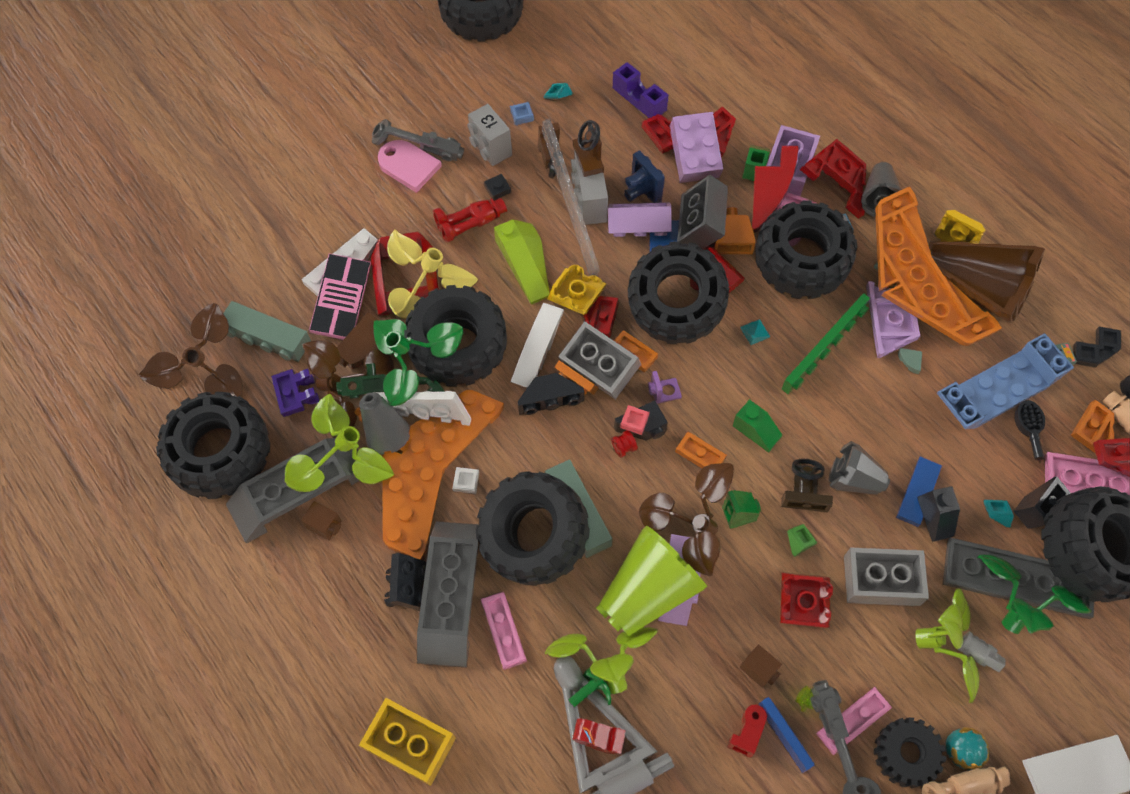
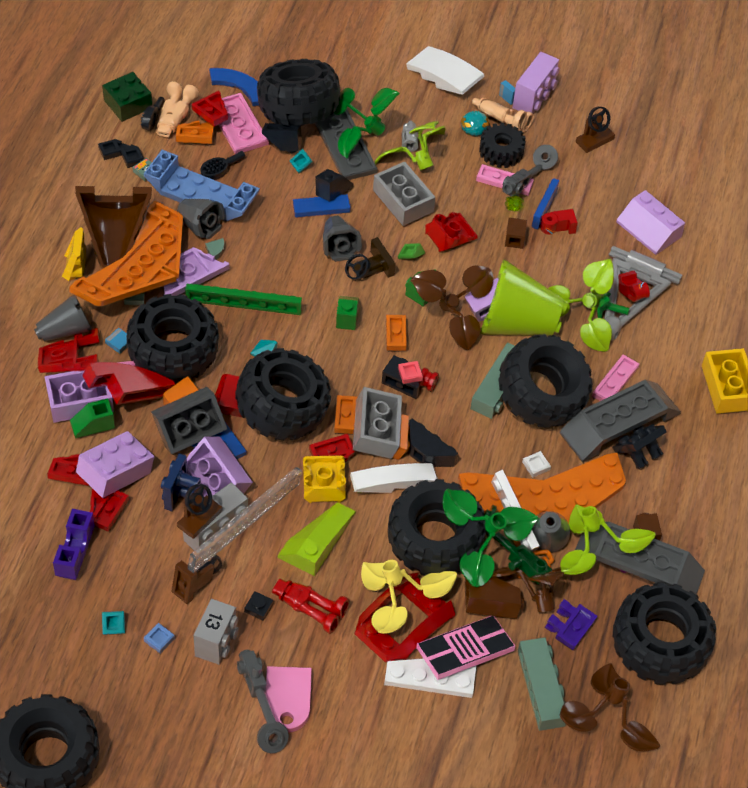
camera: 130 degrees left, 10 degrees down
medium lavender bracket [648,371,682,404] -> none
none -> dark grey cone [177,199,225,239]

